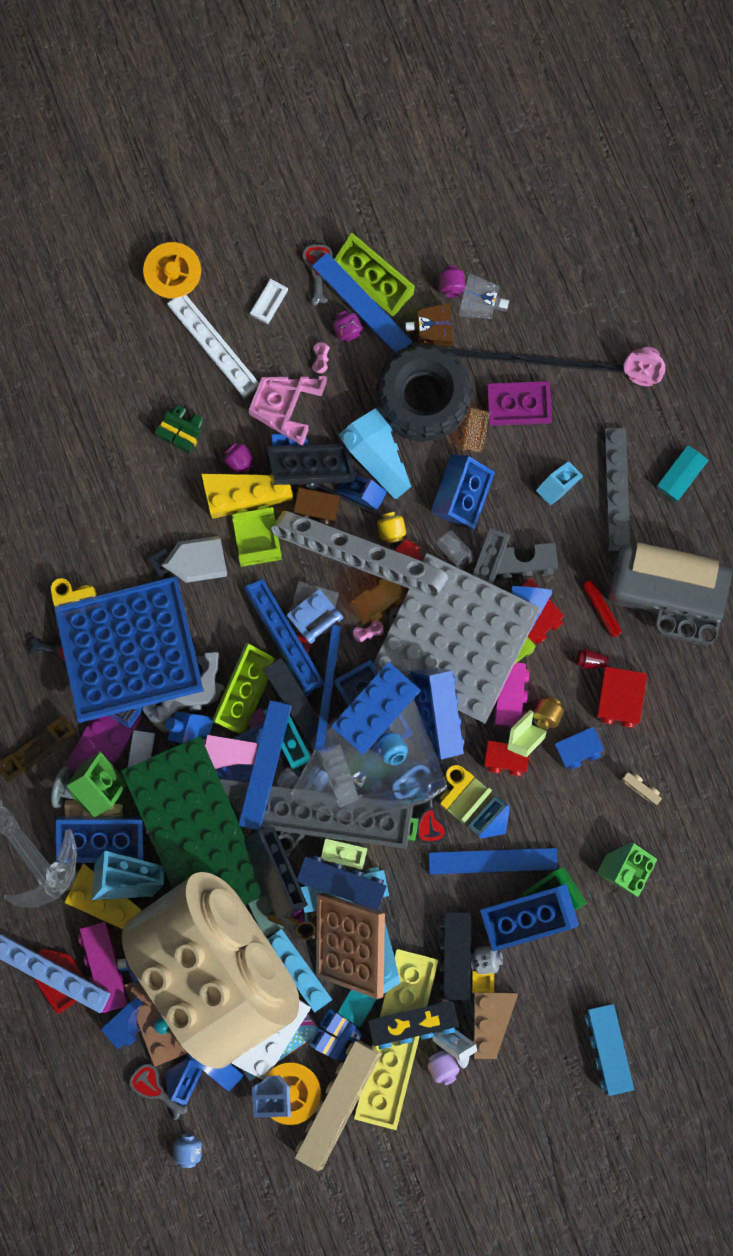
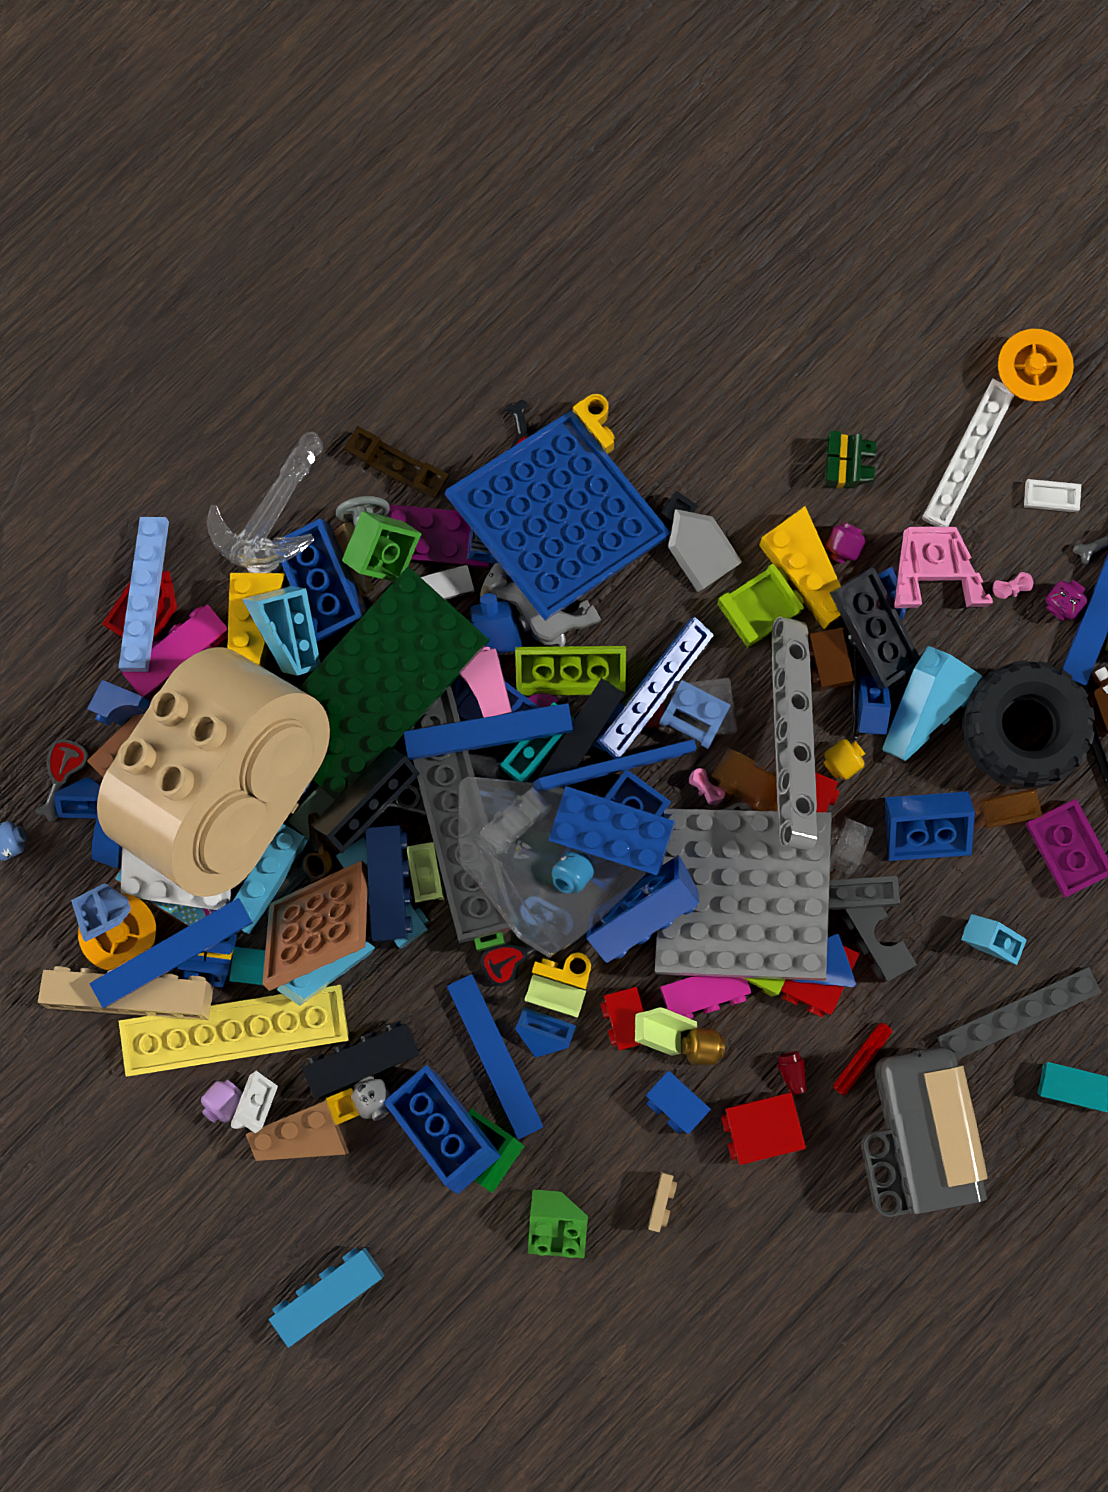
camera: 70 degrees right, 0 degrees up
black brick [368,1001,459,1050] -> none
none -> blue tile [89,898,253,1008]

